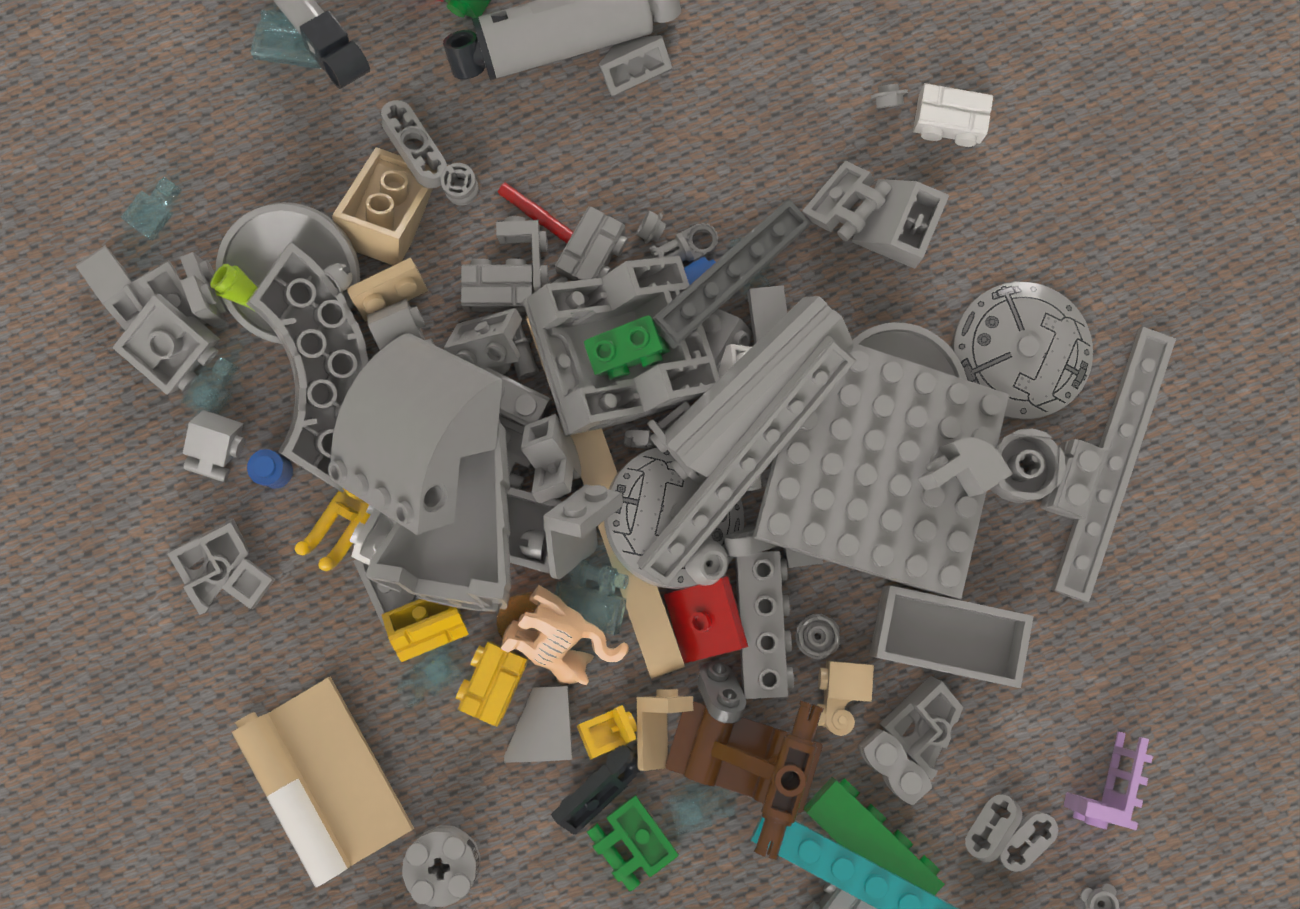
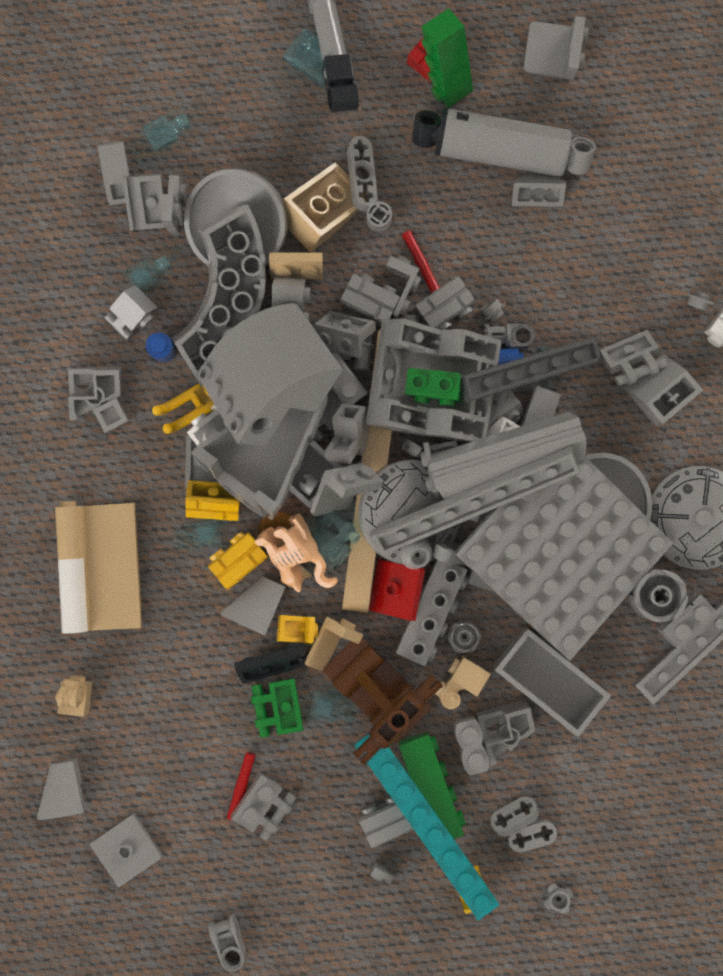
camera: 25 degrees right, 5 degrees up
light grey plate [112,293,220,395] -> none
lime cone [210,264,257,311] -> none
light grey hinge [323,263,353,293] -> none
light grey brick [402,825,481,907] -> none
dark grey plate [697,662,746,723] -> none
light grey brick [918,437,1013,497] -> none
lavender plate [1064,732,1153,830] -> none

